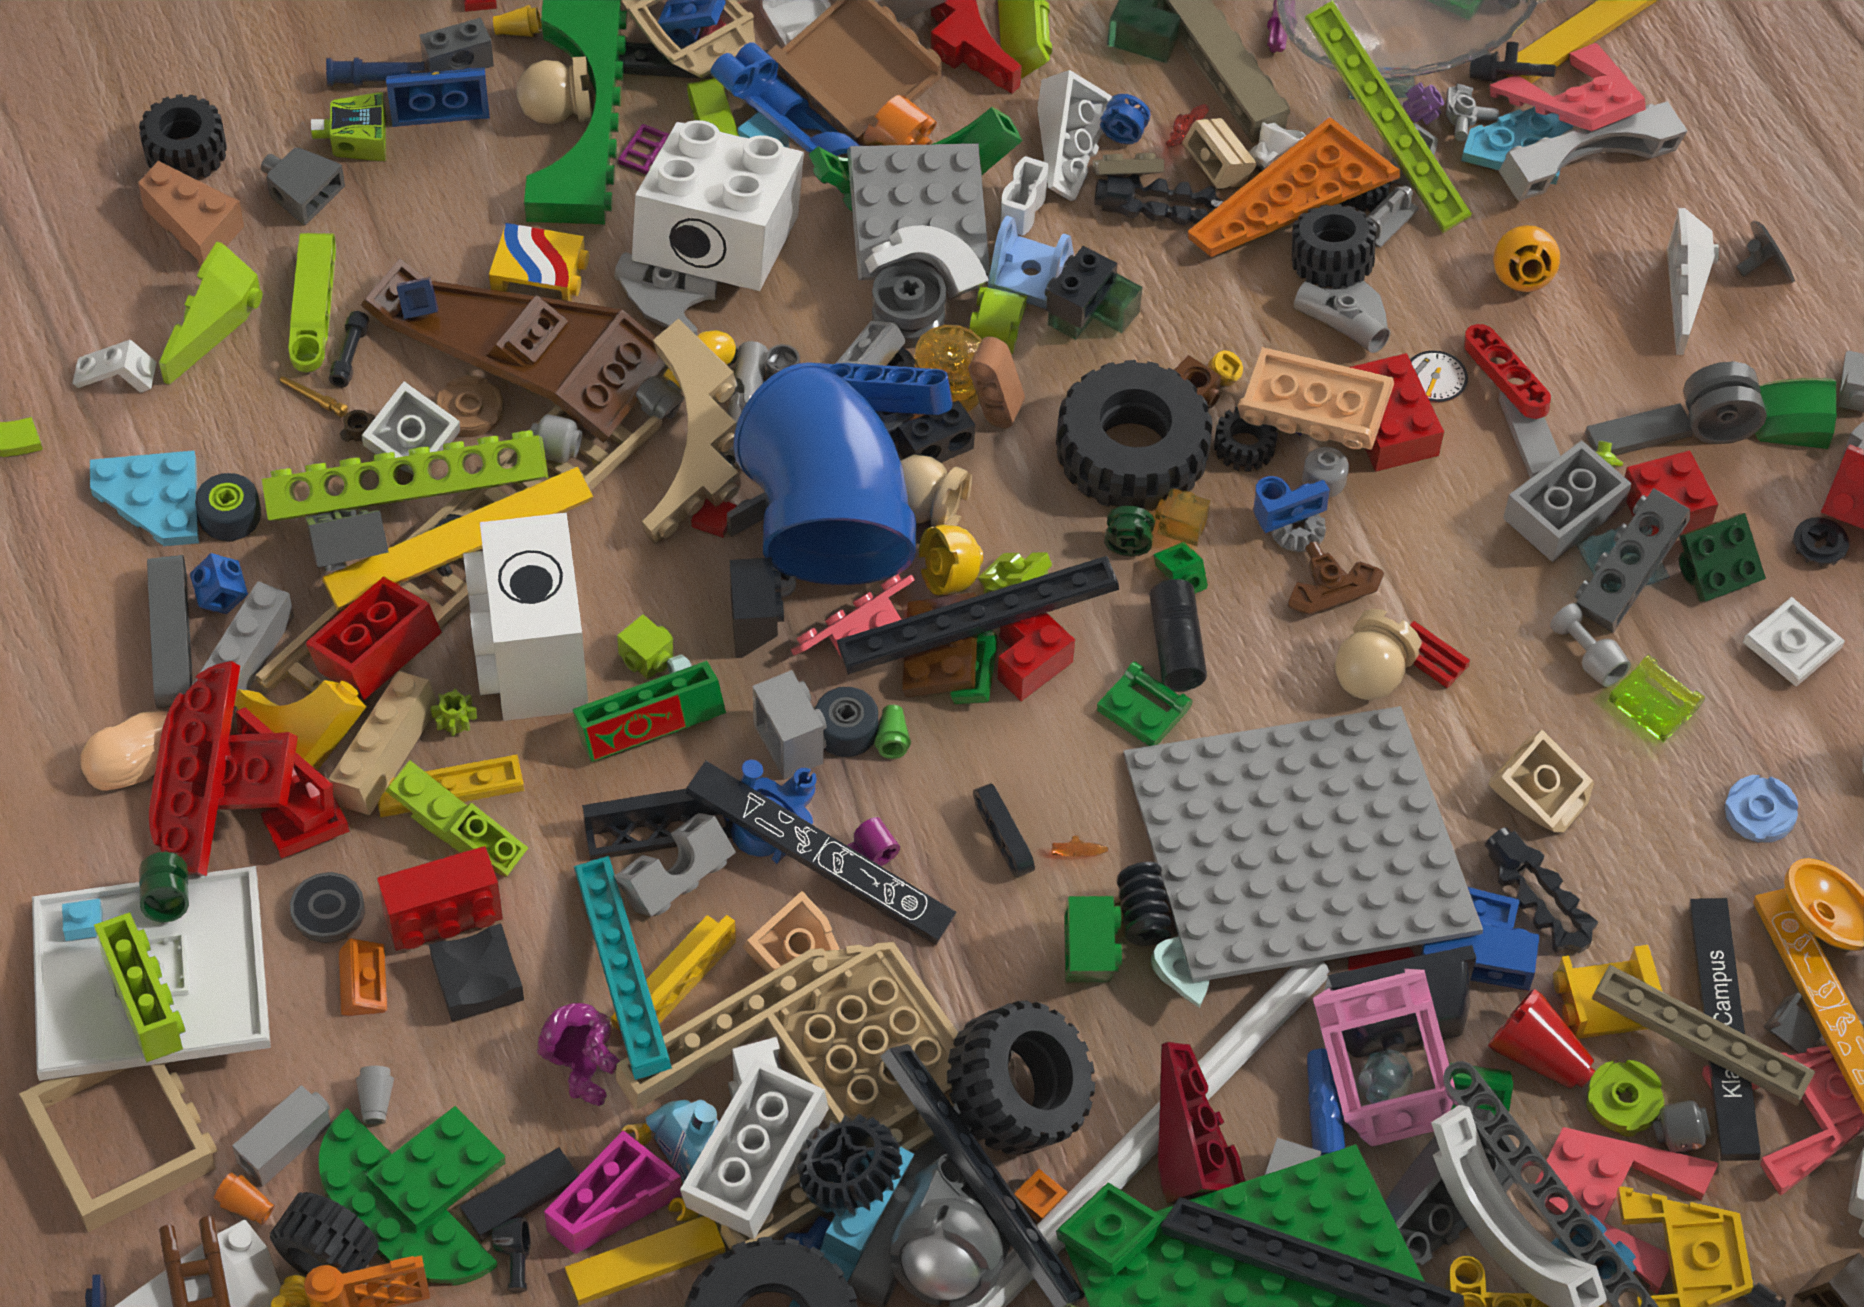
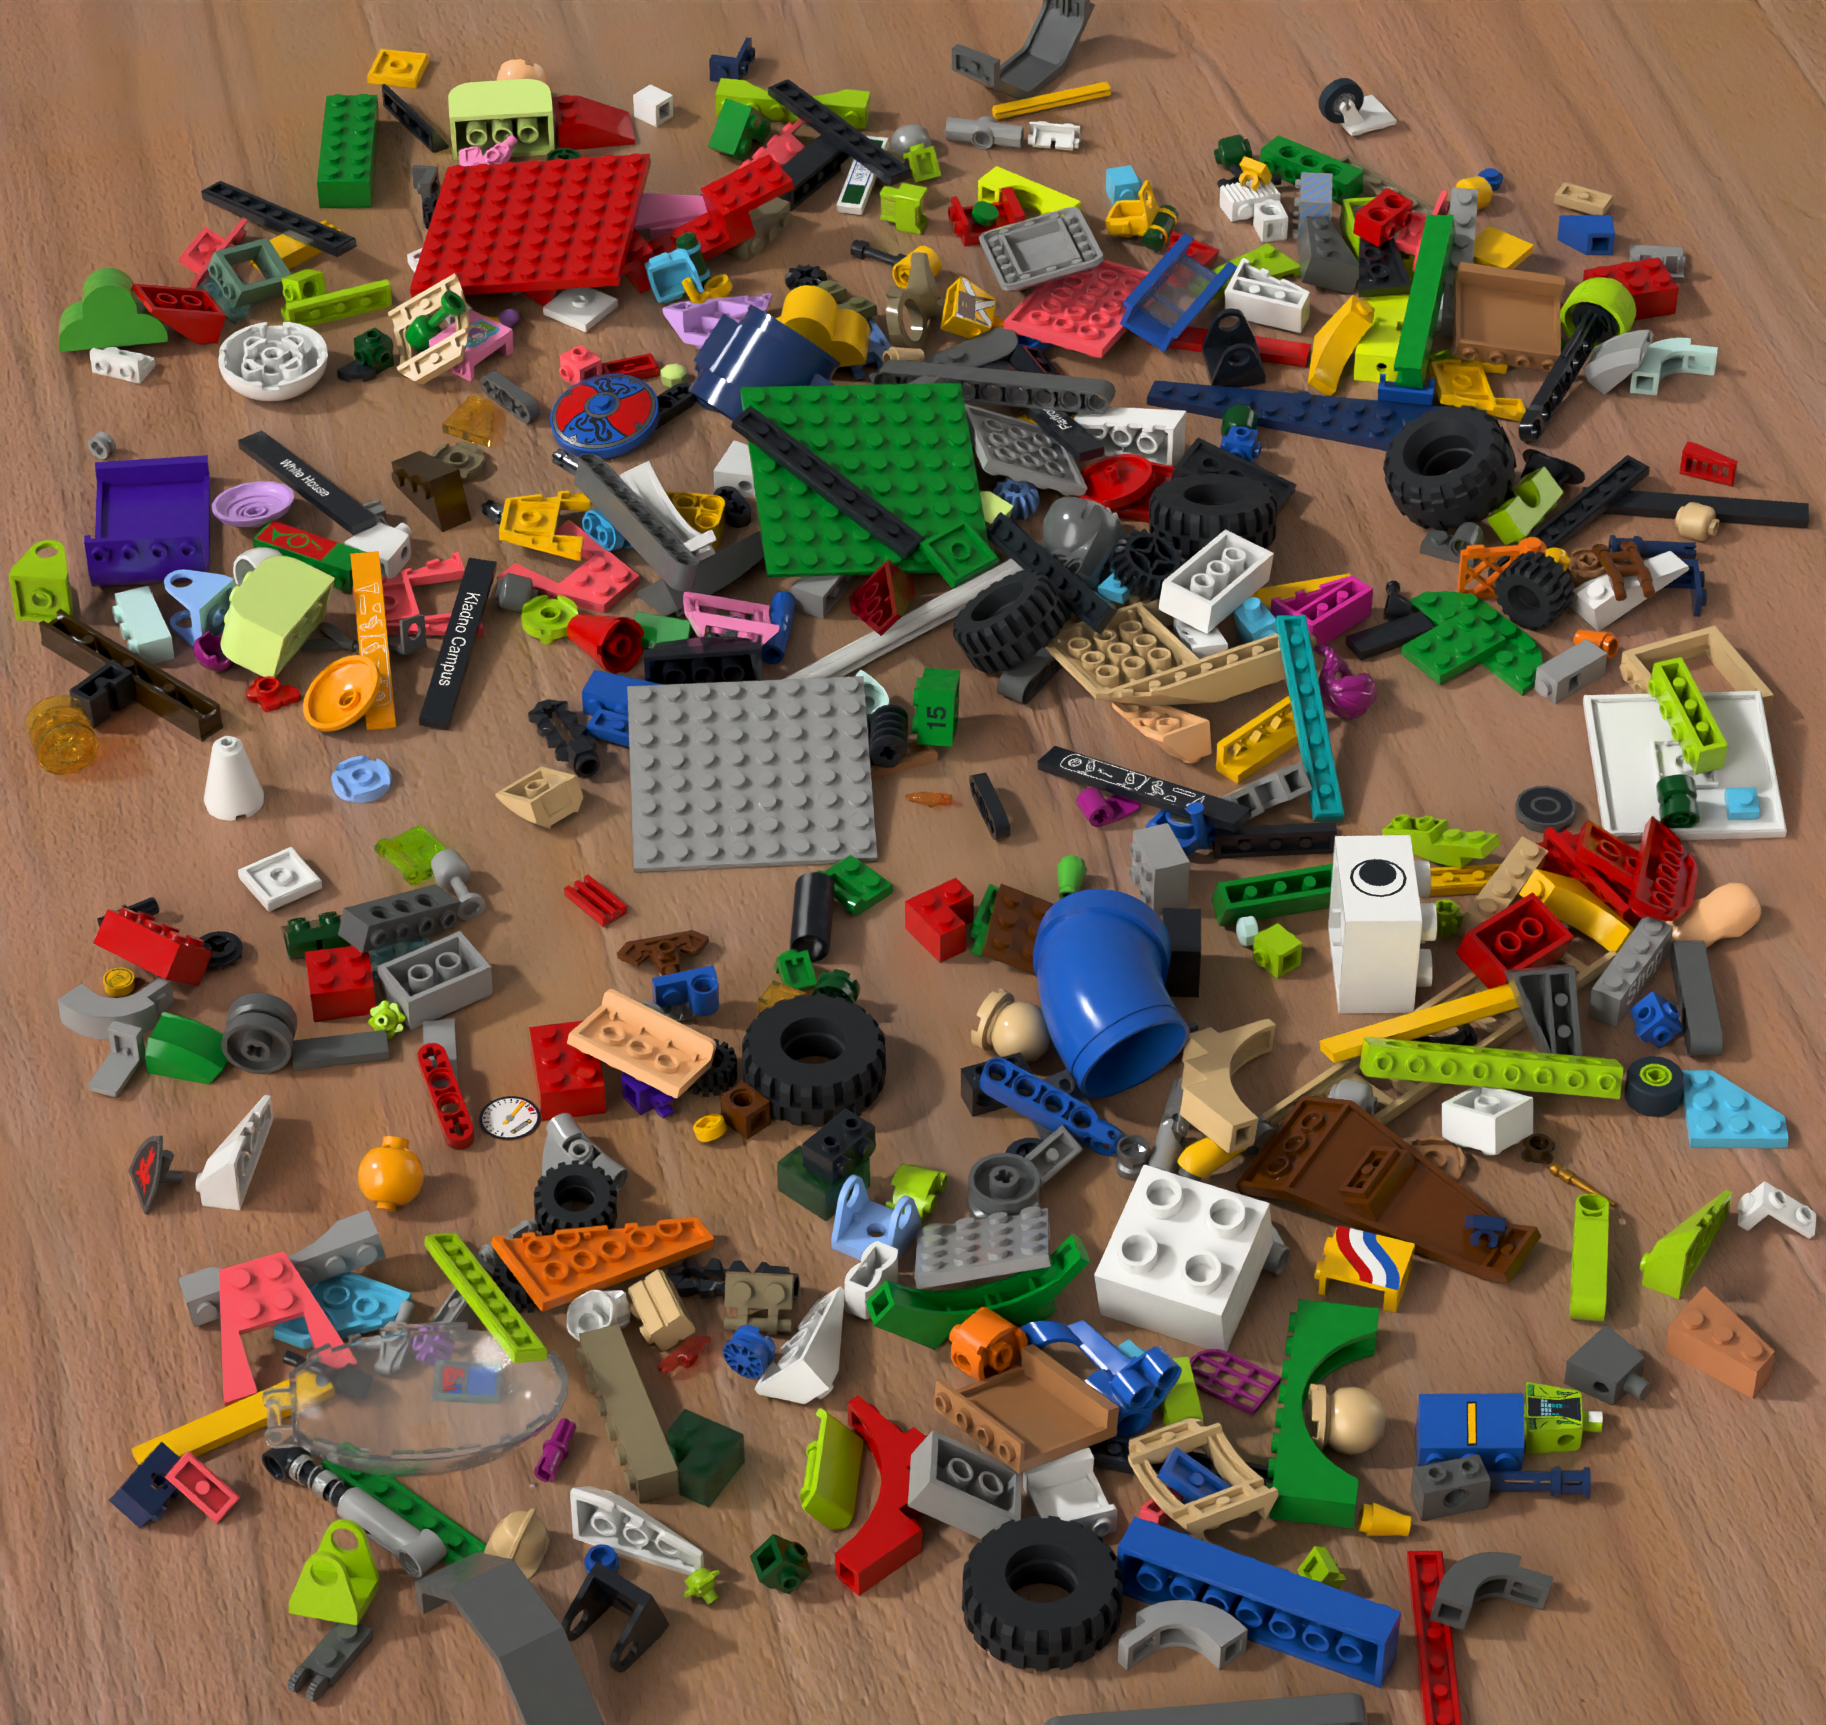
camera: 170 degrees left, 15 degrees down
black tyre [139,94,227,180] -> none
black bar [329,311,369,387] -> none
orange slope [339,938,387,1016] -> none
light grey cone [356,1066,394,1125] -> none
red brick [377,846,503,951] -> none
black brick [429,923,524,1022] -> none
black wheel [814,687,878,757] -> none
black tile [836,556,1119,675] -> none
white arch [865,225,989,299] -> none
clear yellow wheel [915,325,982,413] -> none
yellow cylinder [919,525,983,595] -> none
nougat beam [968,337,1025,428] -> none
lime cylinder [977,552,1052,594] -> none
tan tile [1334,609,1422,701] -> none
yellow panel [1553,945,1662,1039] -> none
dark tan tile [1592,965,1816,1106] -> none

